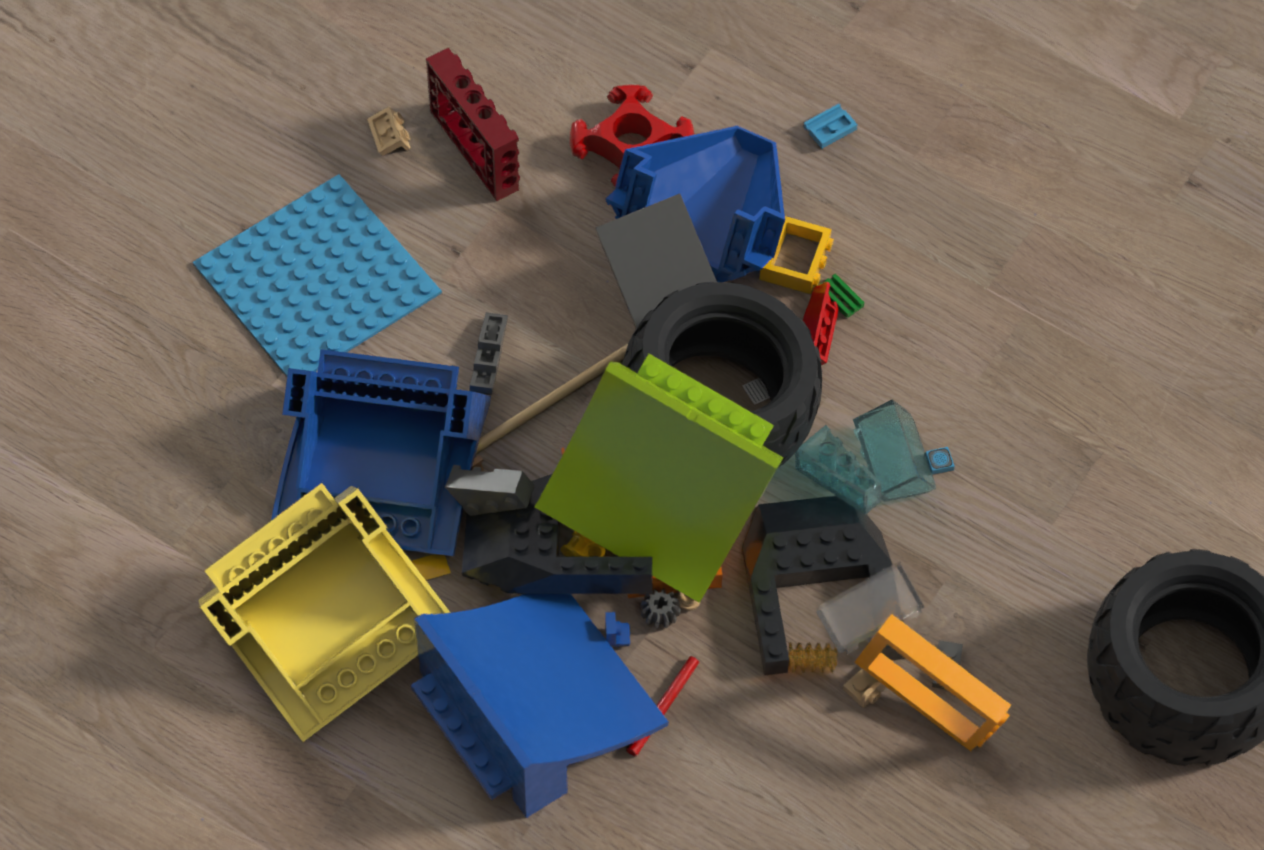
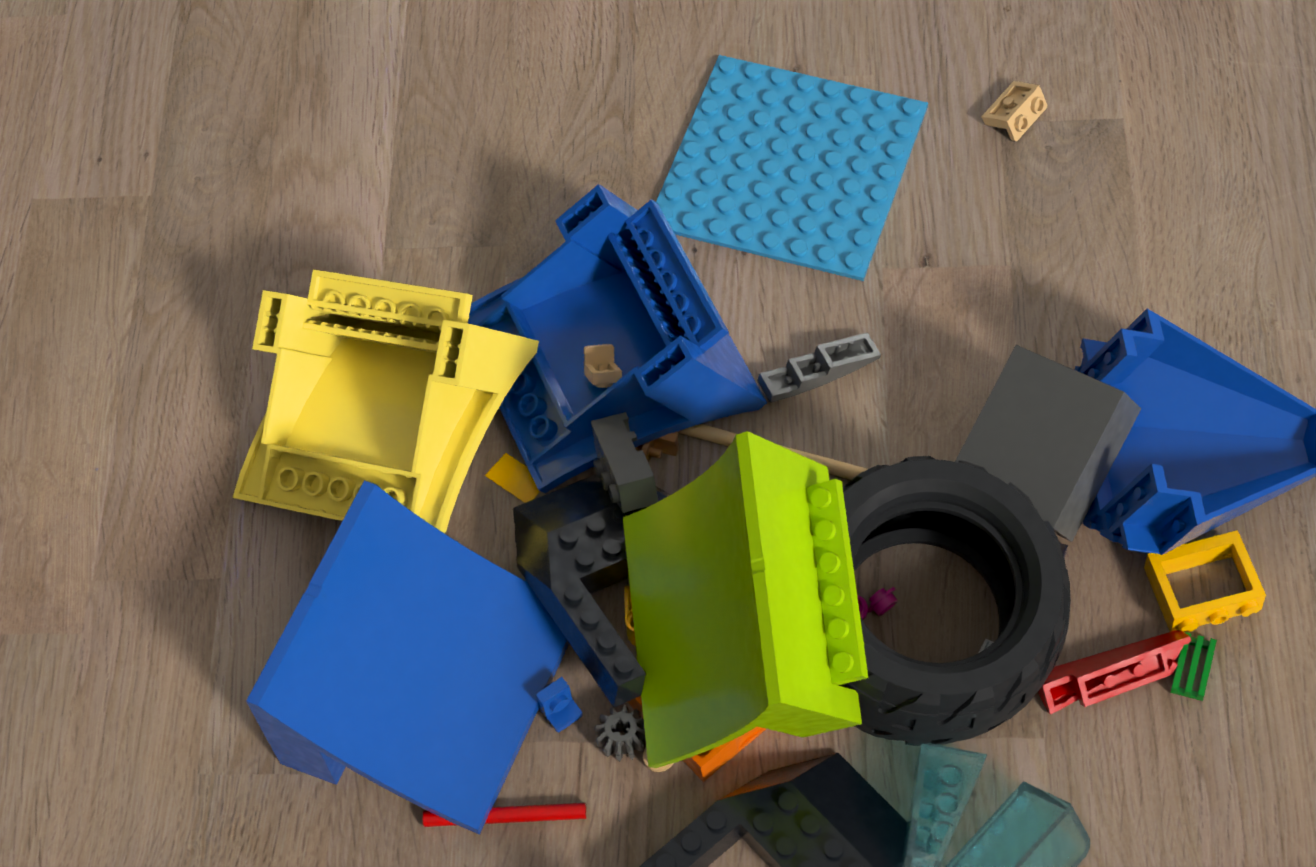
camera: 65 degrees right, 0 degrees up
dark red brick [426,47,520,202] -> none
red piece [569,85,695,186] -> none
none -> tan bracket [584,344,622,388]

